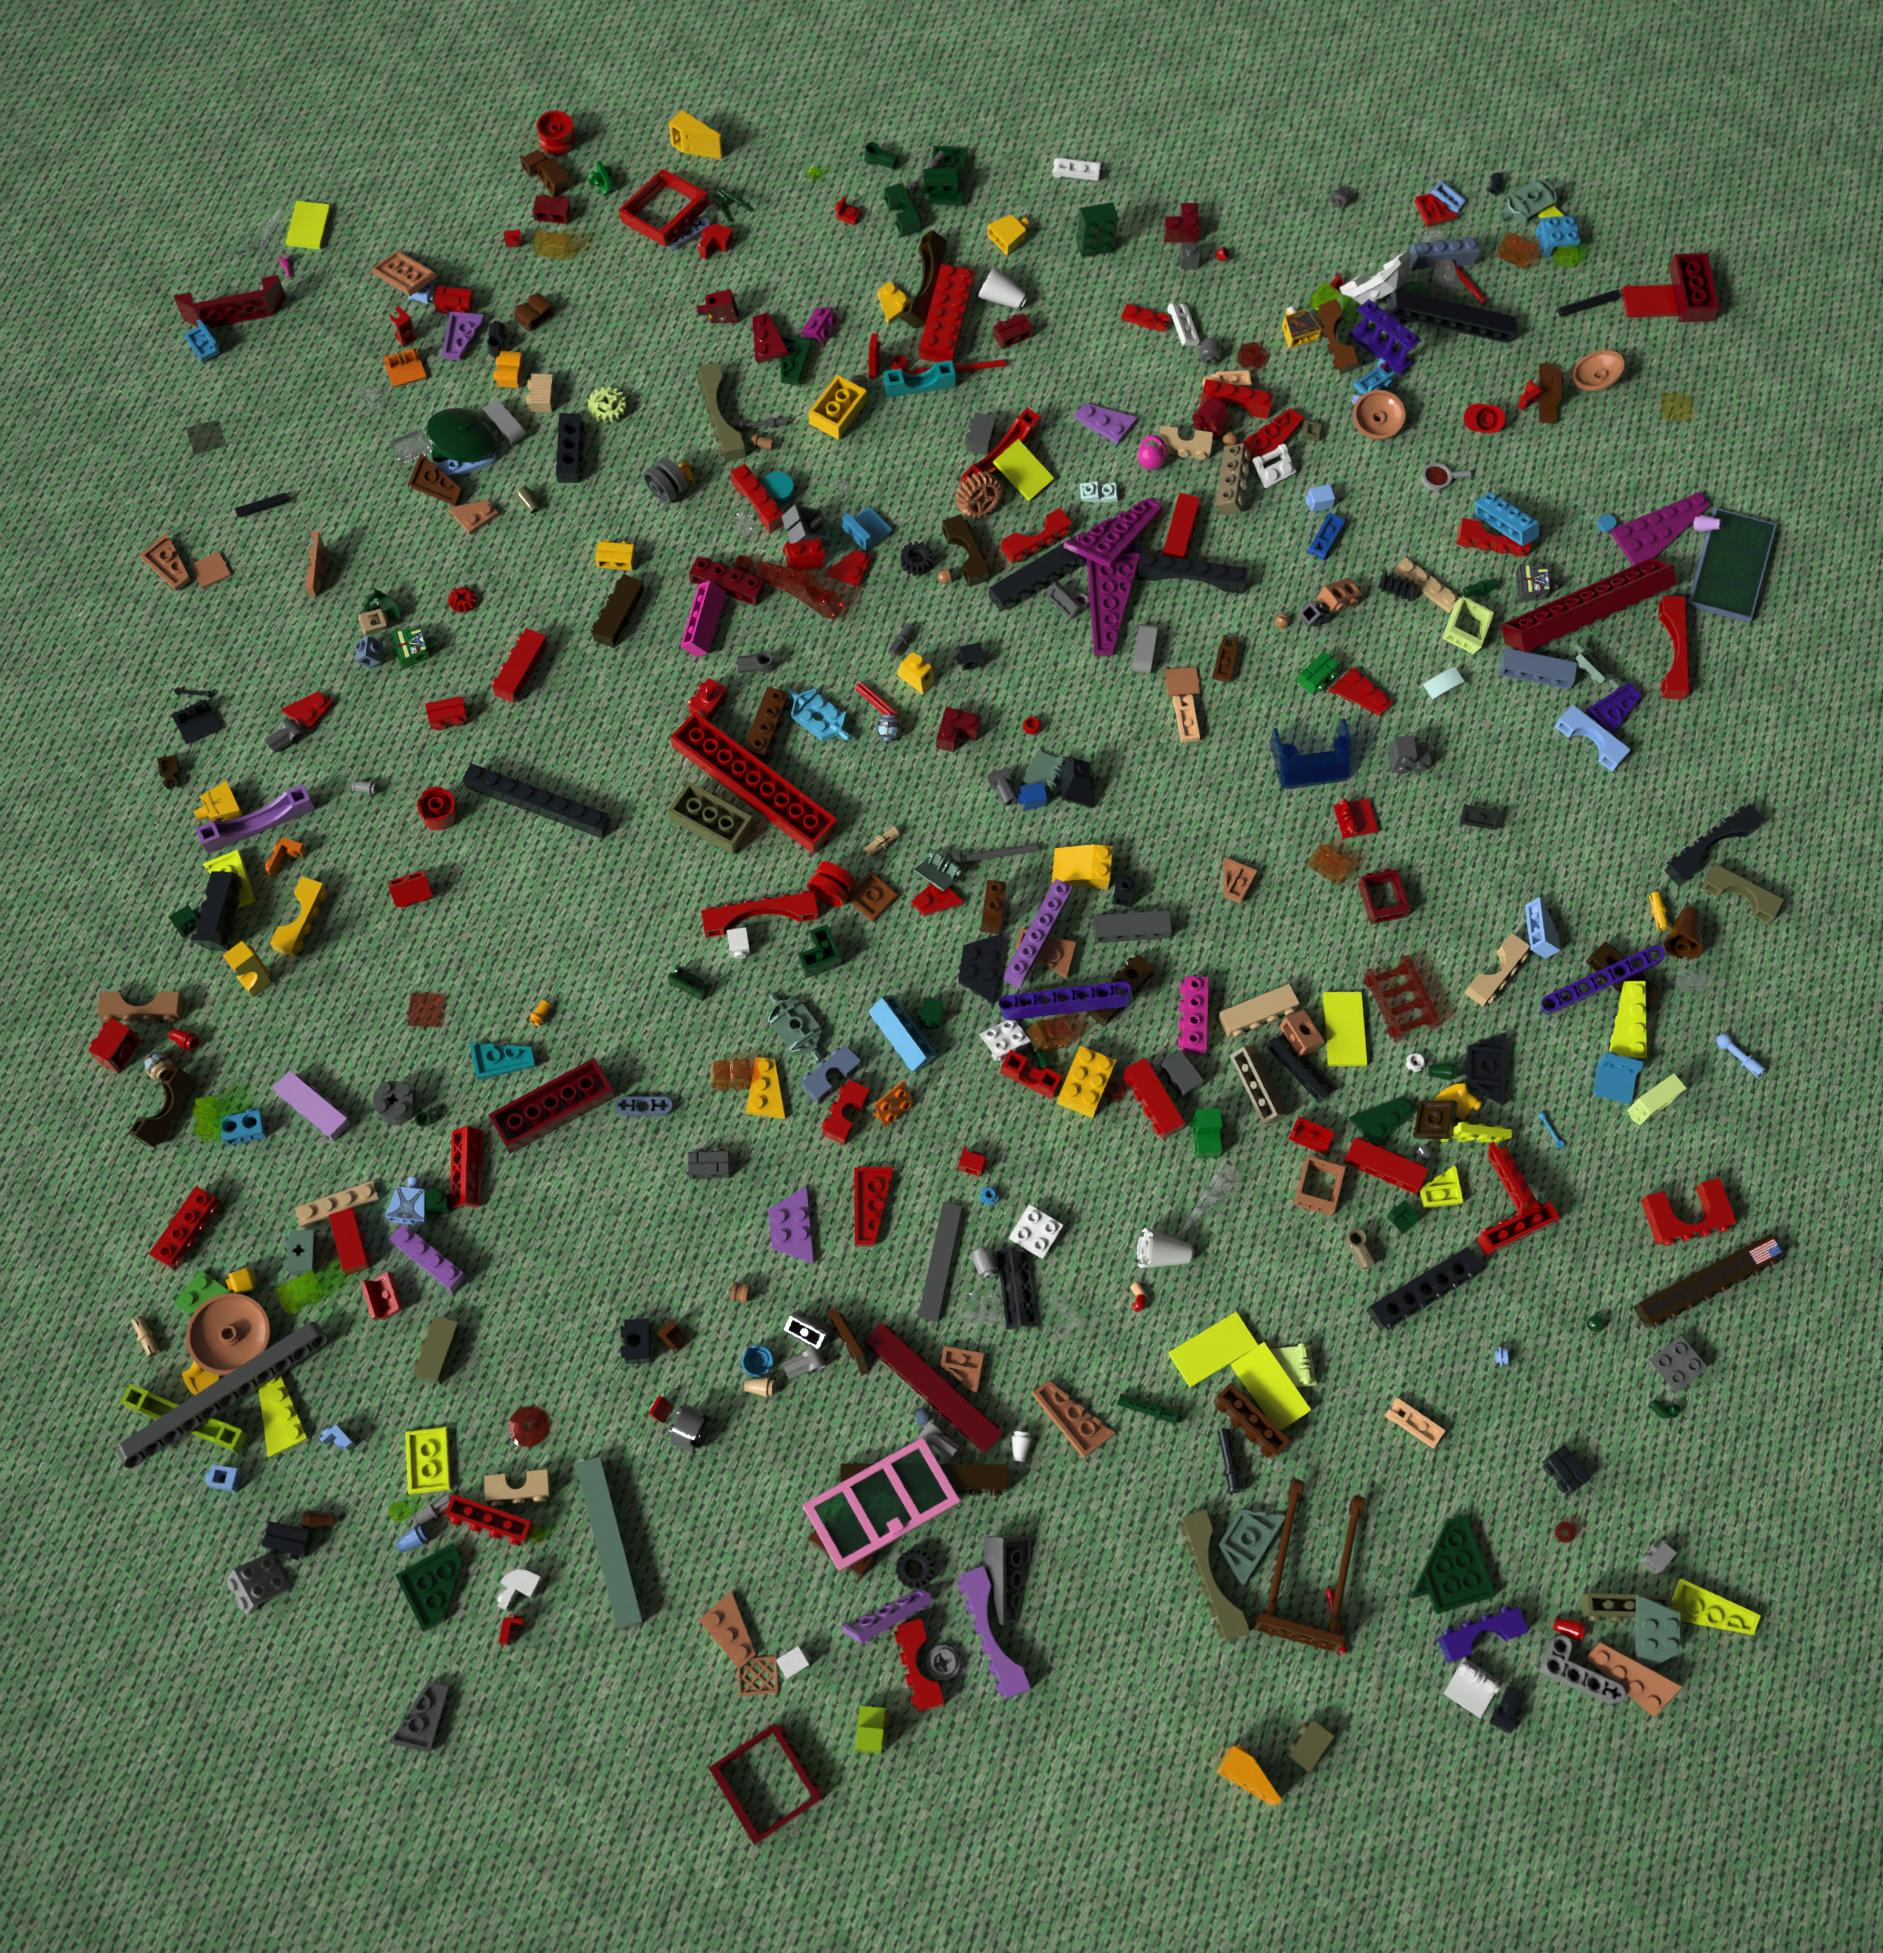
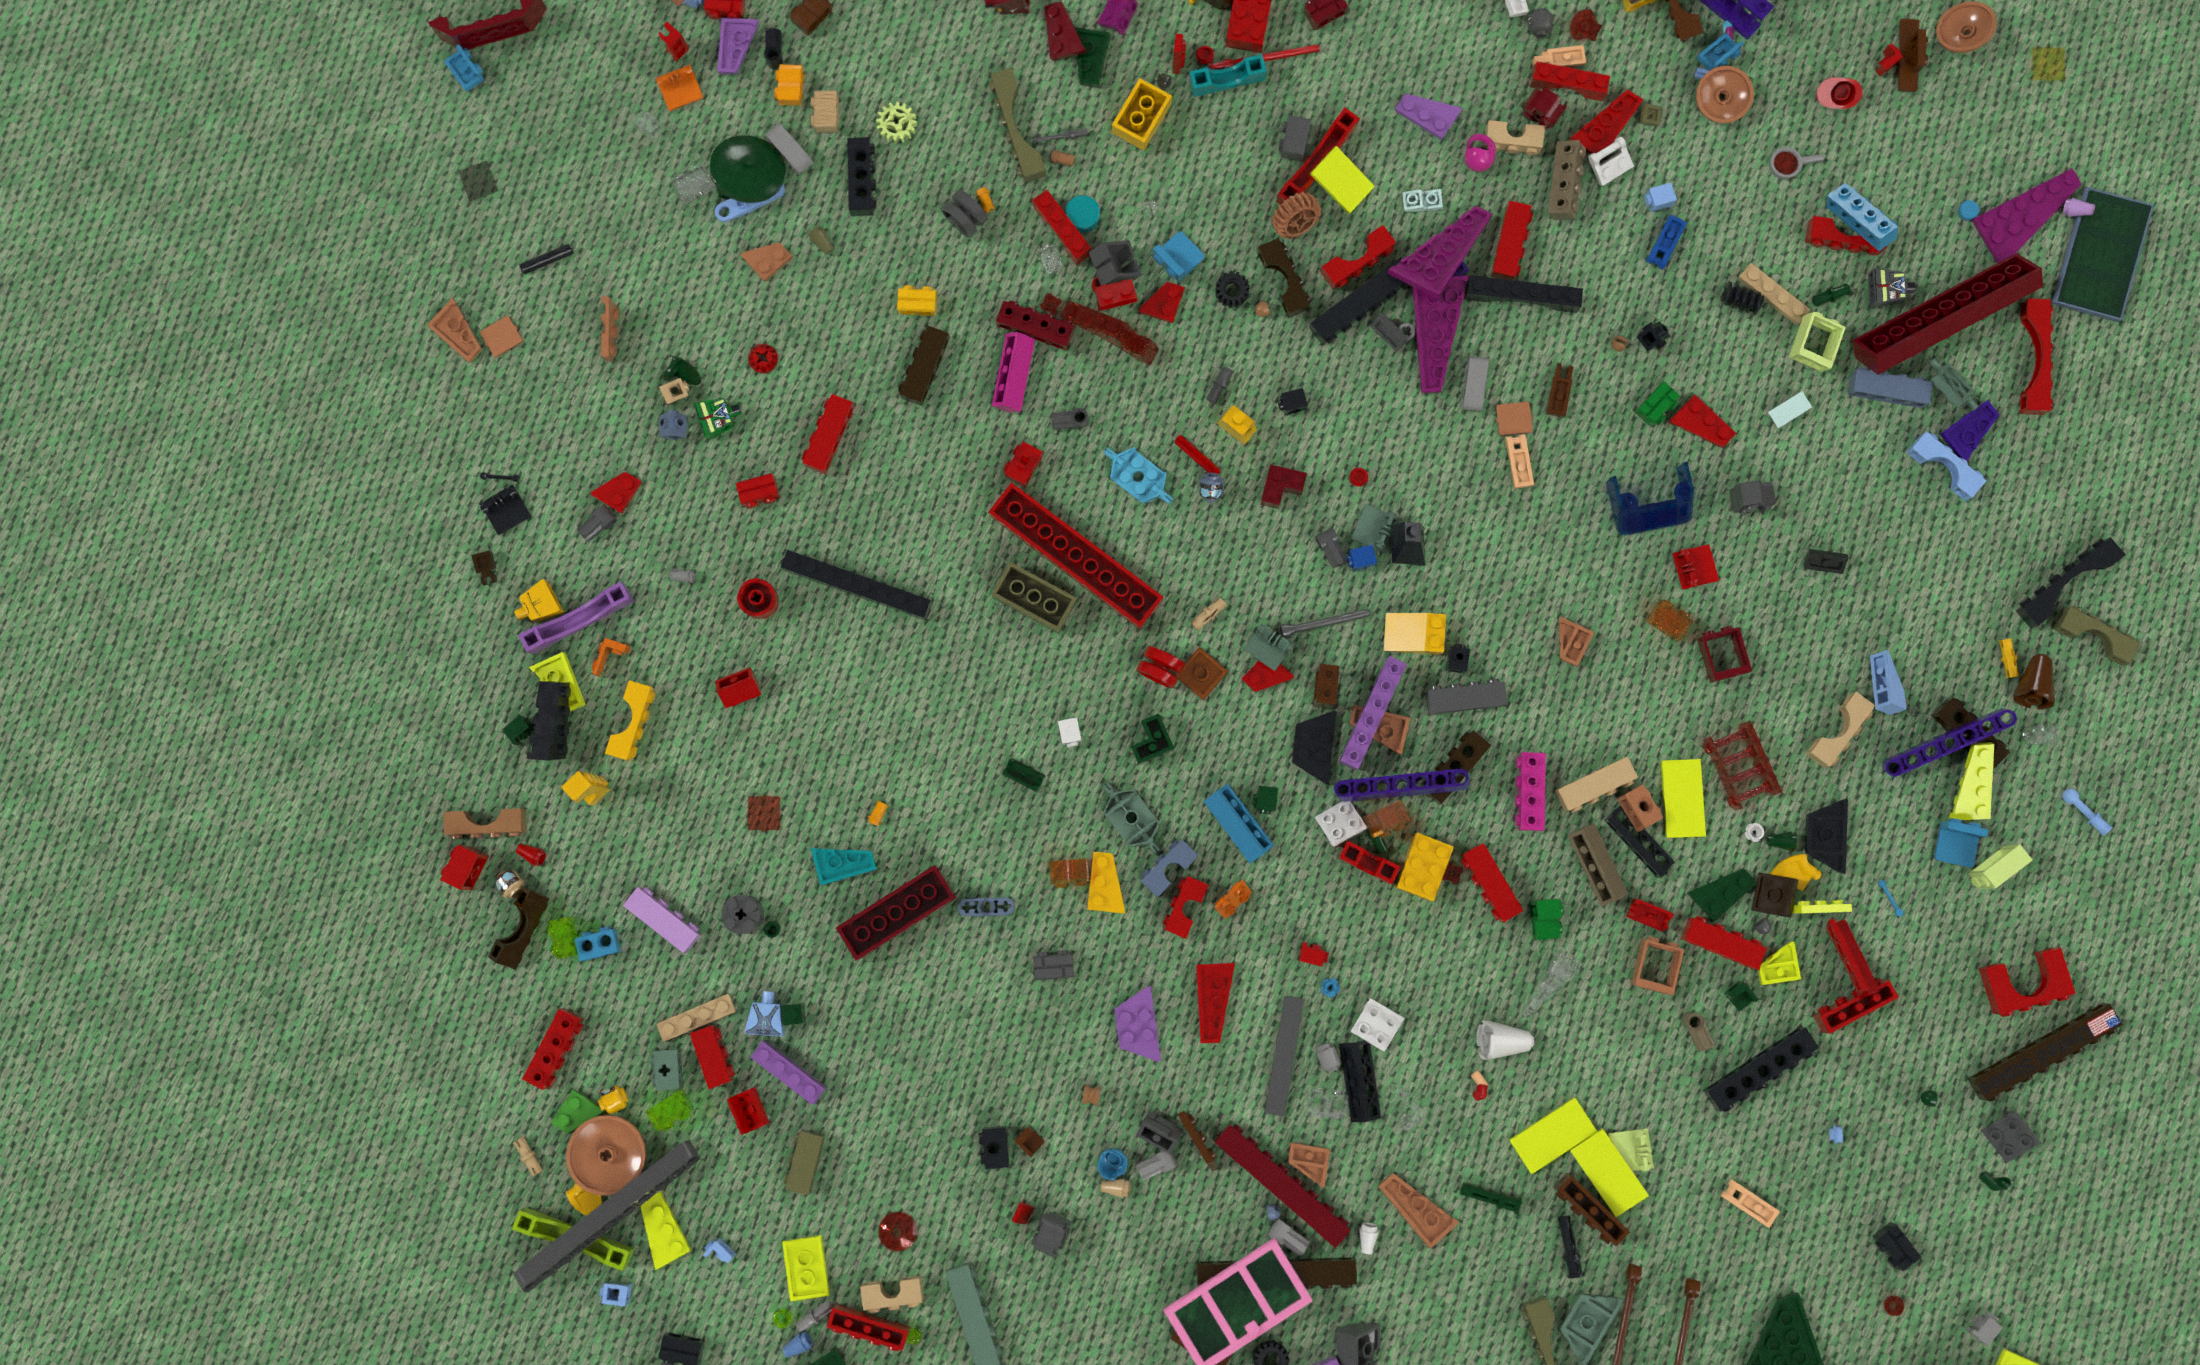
camera: 10 degrees right, 15 degrees up
reddish brown cone [303,1509,334,1530] -> none
reddish brown wing [407,453,463,506] -> none
red fence [450,1126,483,1208] -> none
red arch [701,891,818,938] -> none
reddish brown brick [744,686,791,763] -> none
dark grey brick [1160,1050,1204,1099] -> none
medium nougat hinge [1222,431,1238,446] -> none
nougat brick [1317,578,1362,613] -> none

